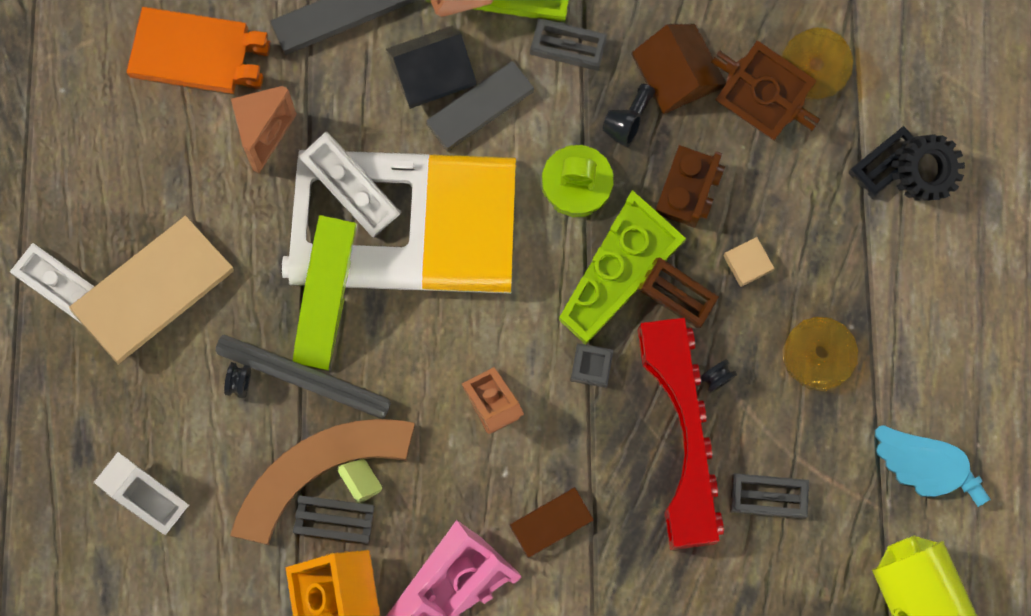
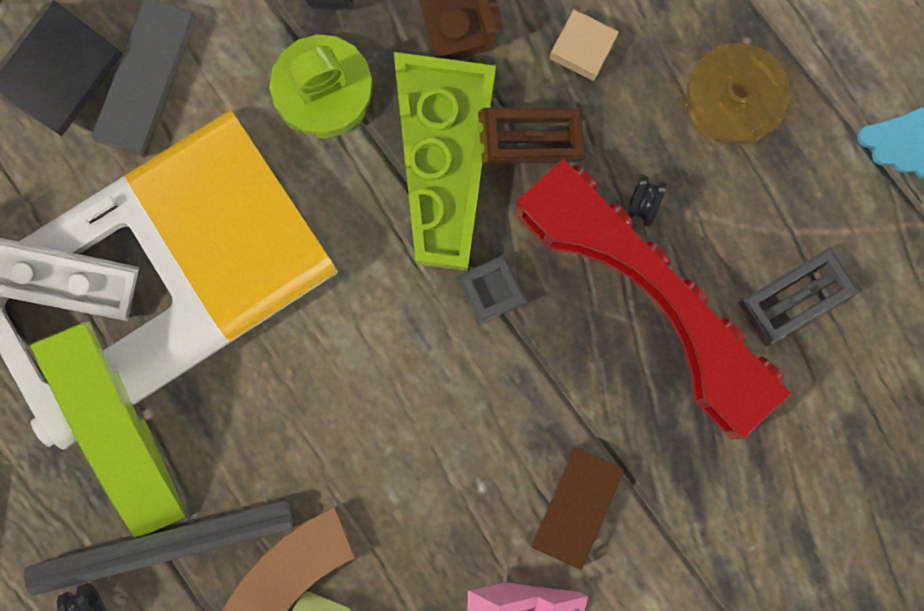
camera: 35 degrees left, 5 degrees up
nougat slope [462,367,524,434] -> none

